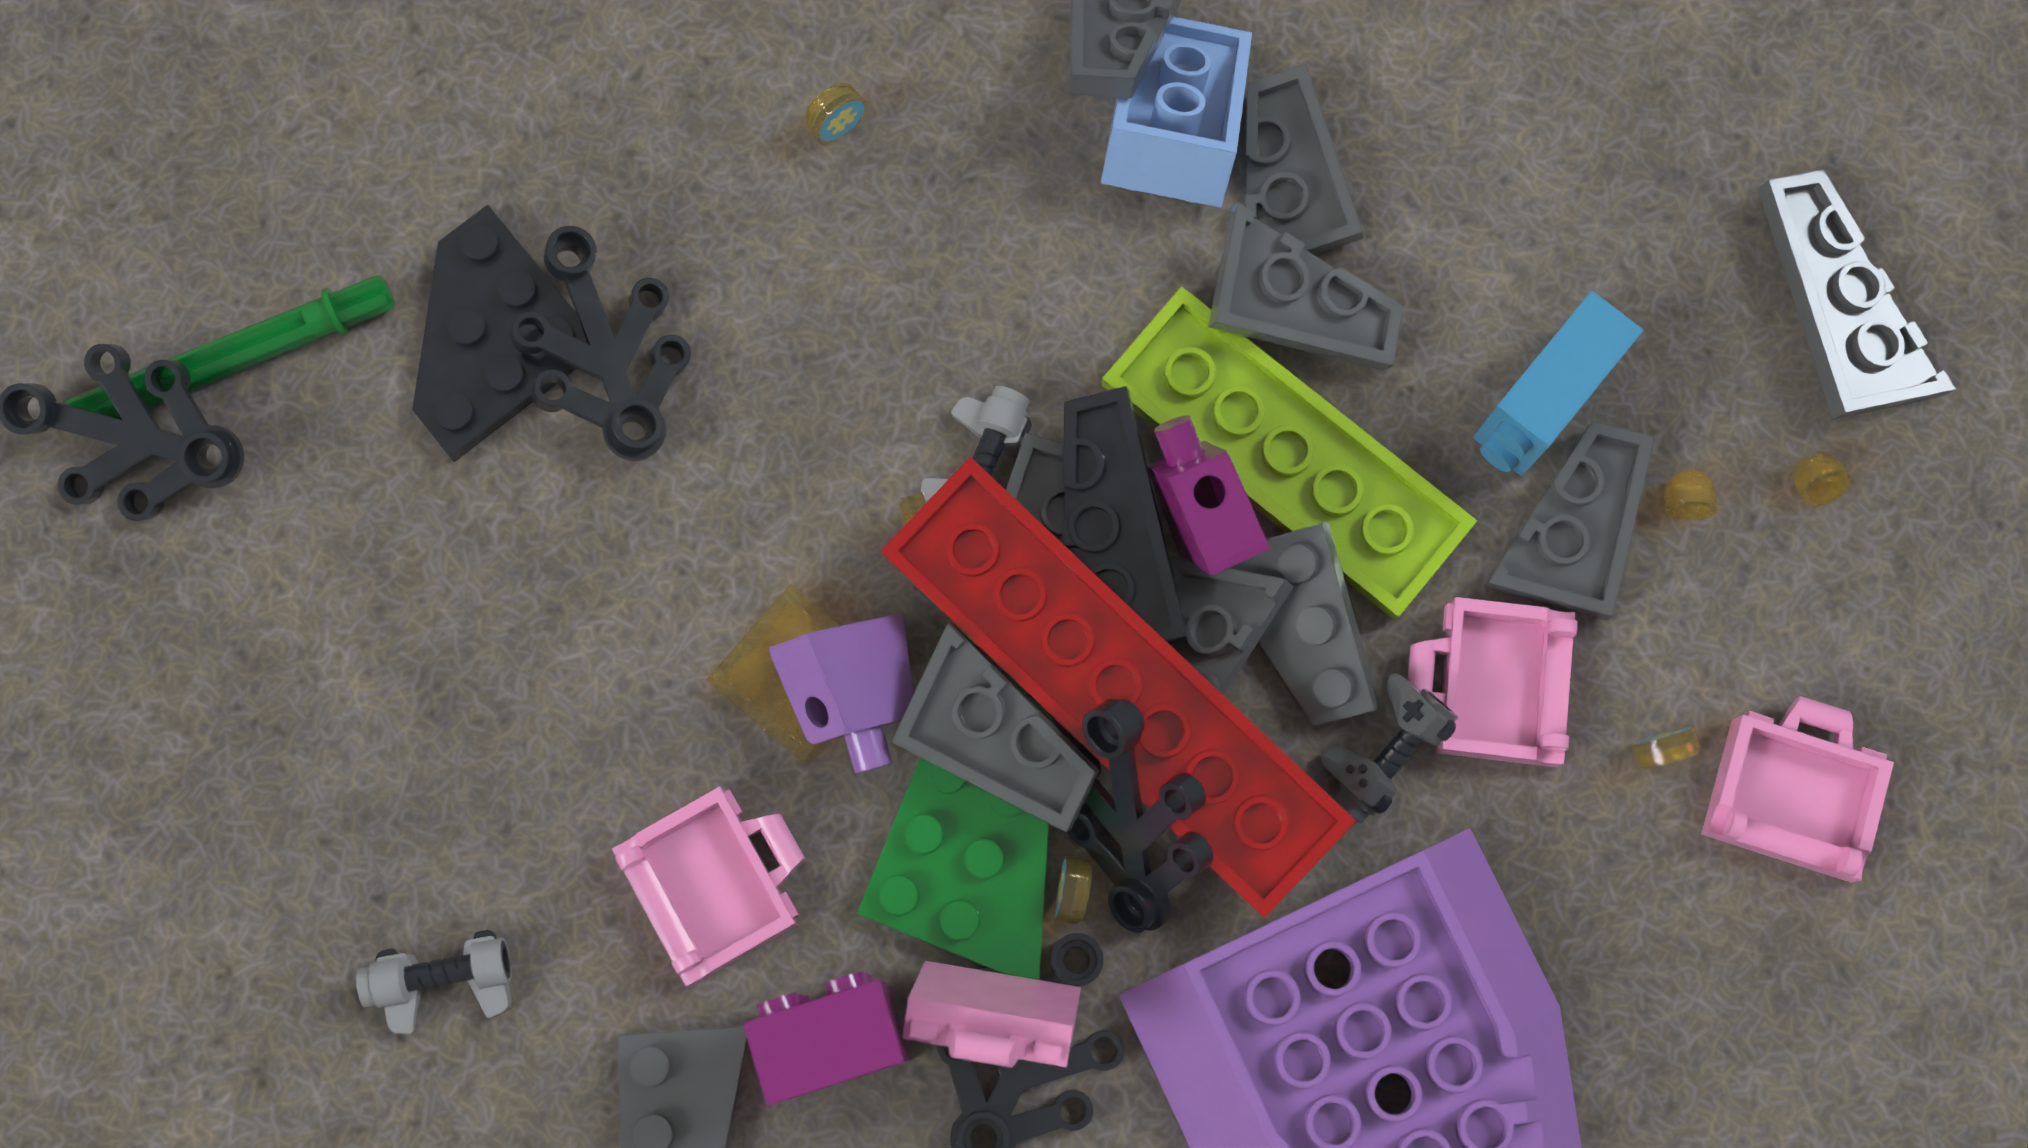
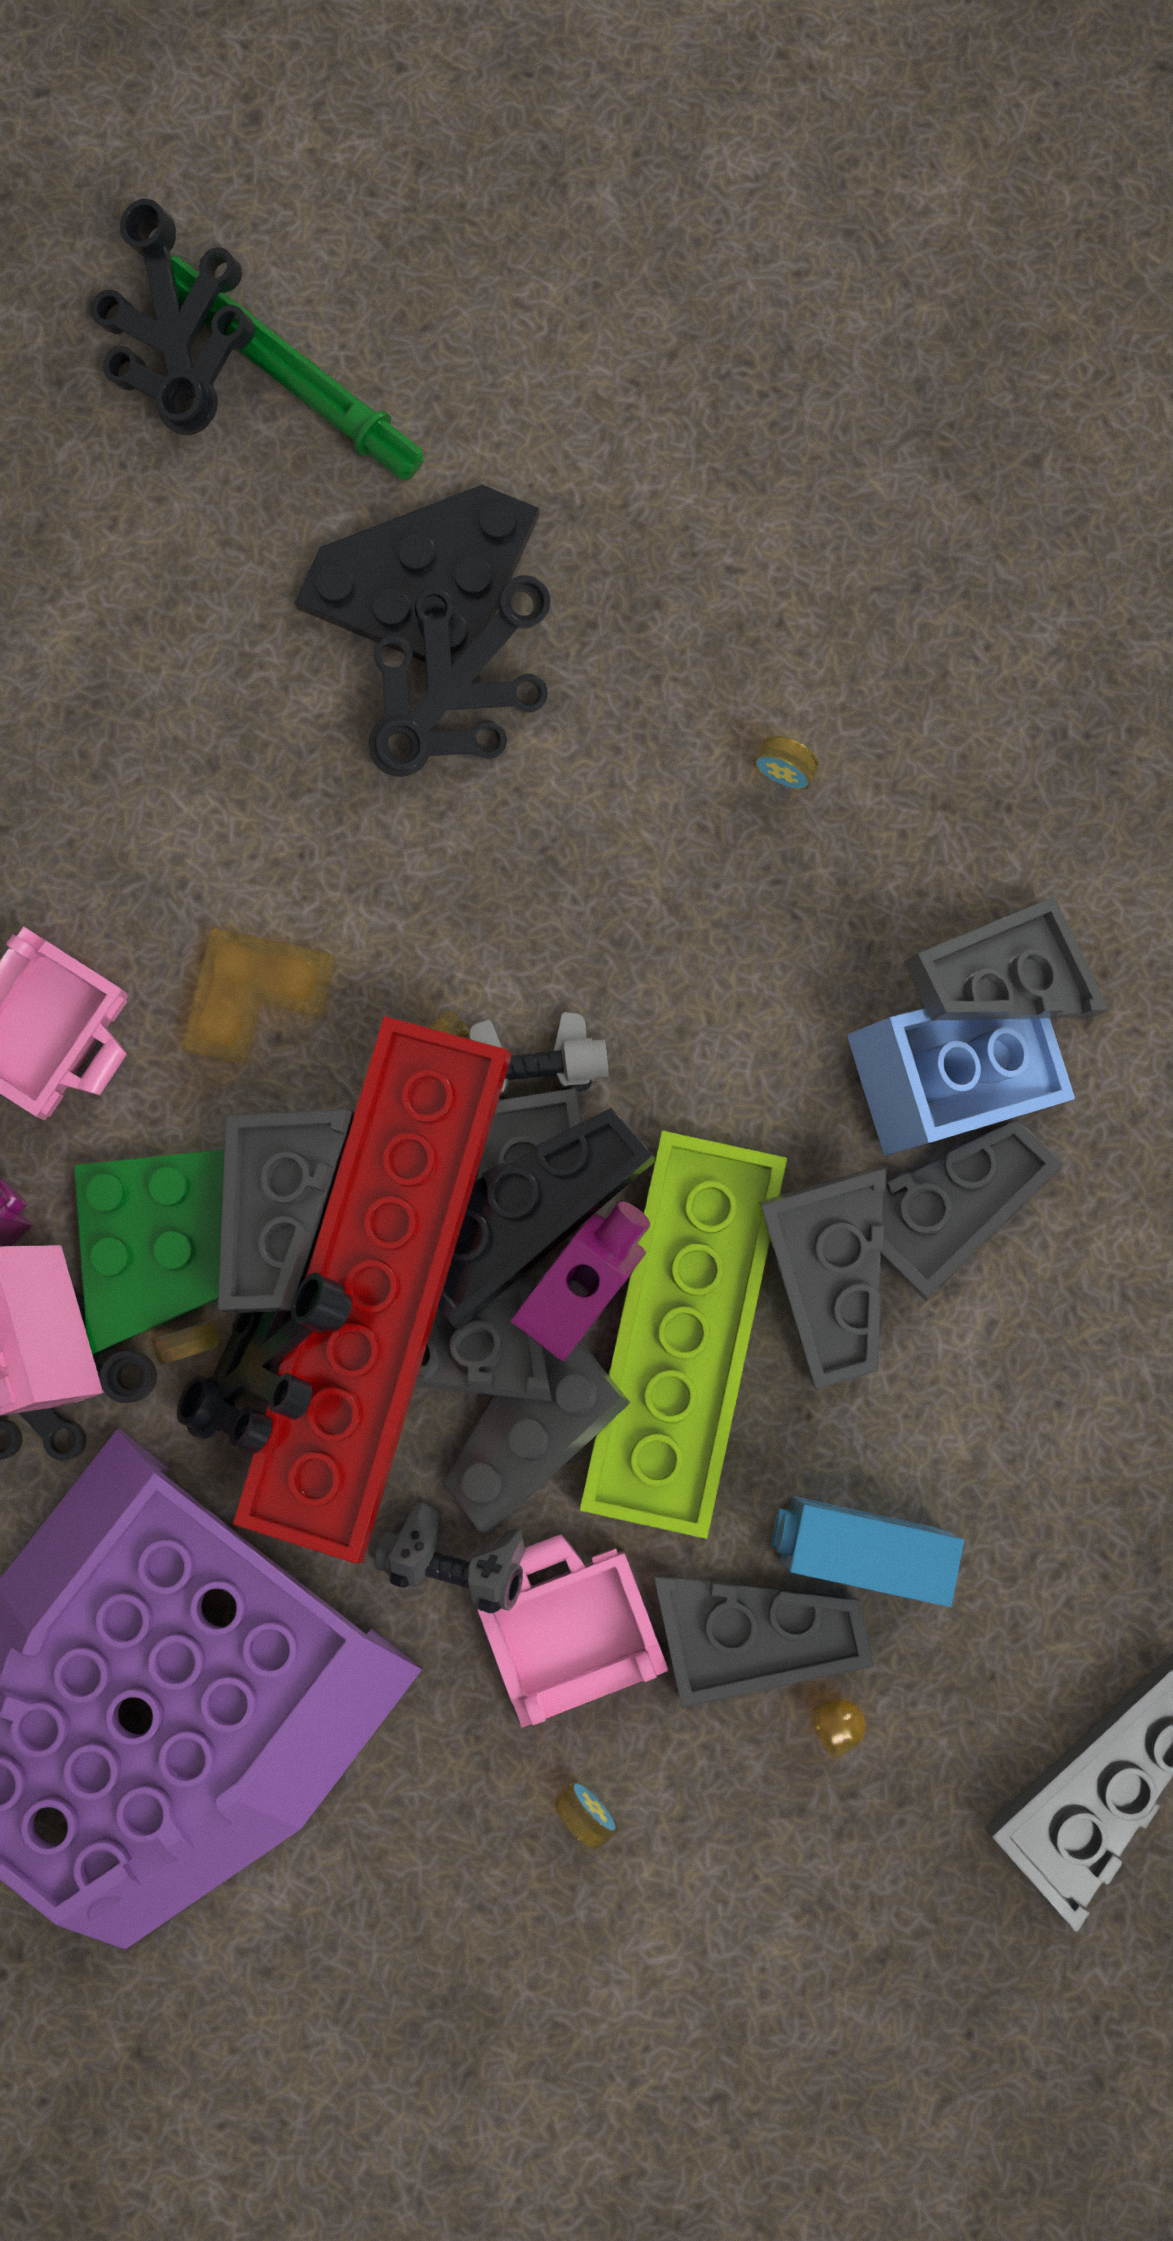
camera: 65 degrees right, 5 degrees up
medium lavender torso [769,613,914,774] -> none
bright pink piece [1701,696,1894,883] -> none
clear yellow hinge [1792,451,1851,506] -> none

